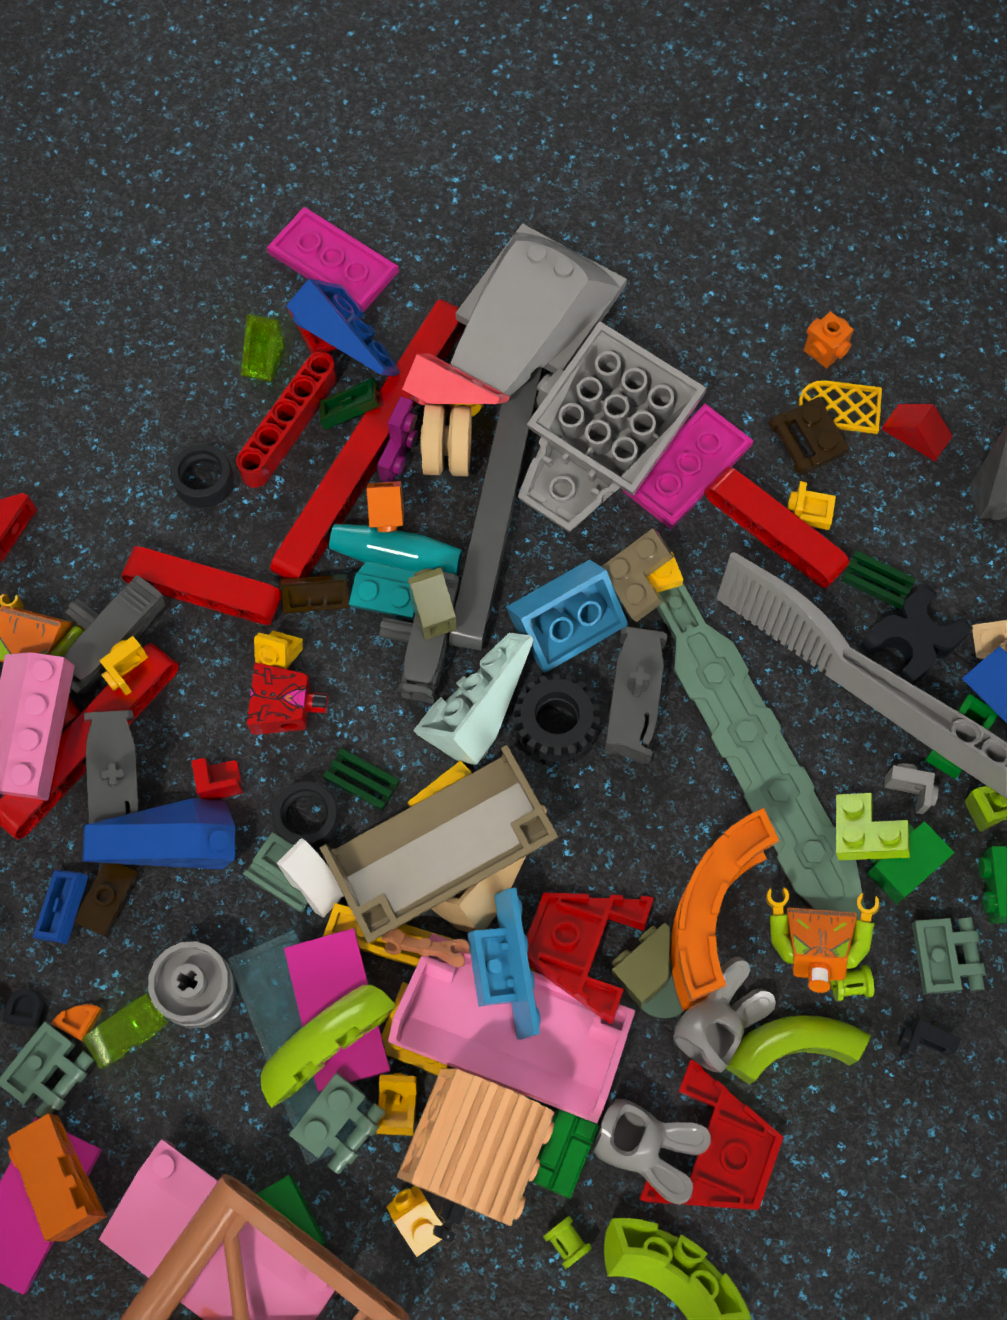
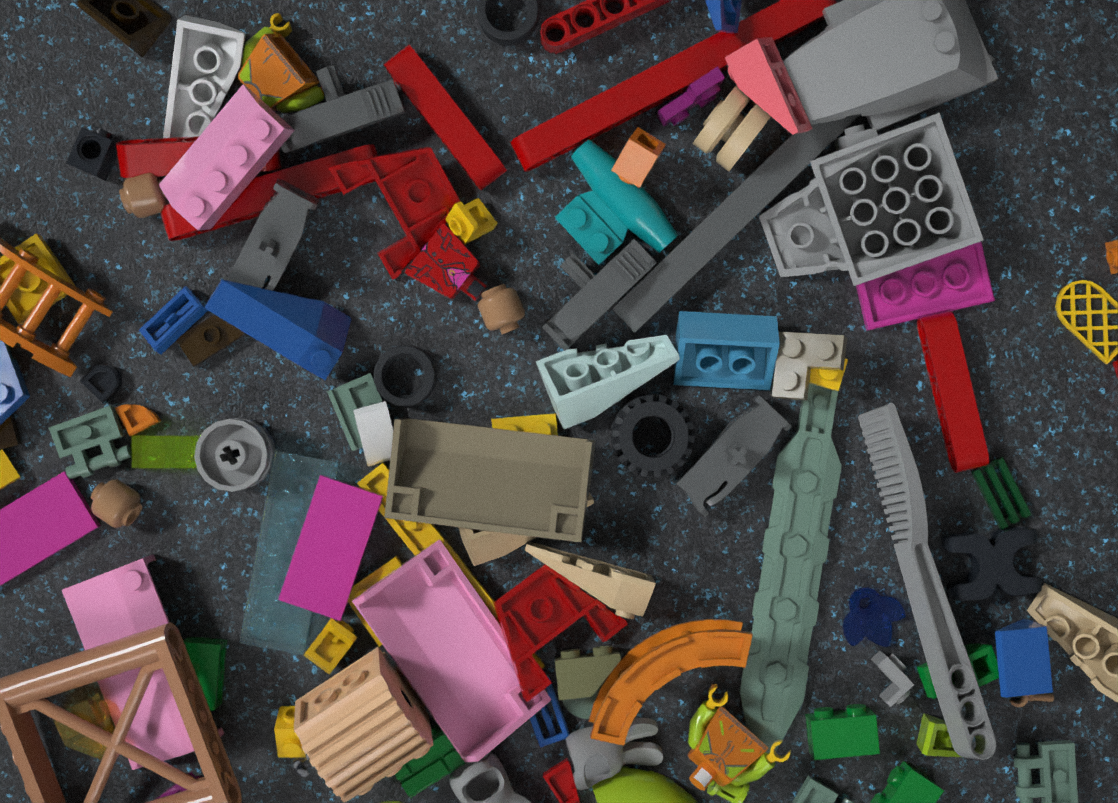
camera: 30 degrees right, 20 degrees up
orange wedge [7,1113,107,1242] -> none
yellow bracket [99,636,148,696] -> none
red panel [192,758,243,800] -> none
lime brick [260,985,397,1108] -> none
dark brown plate [280,574,350,613] -> none
sand green plate [289,1071,386,1174] -> none
dark green tile [320,378,380,430] -> none
dark green tile [323,748,400,812] -> none
nougat piece [381,929,471,967] -> none
slope [408,567,457,640] -> none
dark azure bracket [467,888,541,1040] -> none
dark brown plate [768,397,849,476] -> none
yellow bracket [787,481,836,530] -> none
lime plate [836,793,910,861] -> none
none -> medium nougat head [91,479,142,528]
none -> red wing [328,147,460,280]
none -> medium nougat head [478,284,525,335]
none -> tan wedge [525,541,656,619]
none -> blue tile [530,674,570,748]
none -> clear blue plate [843,587,906,647]

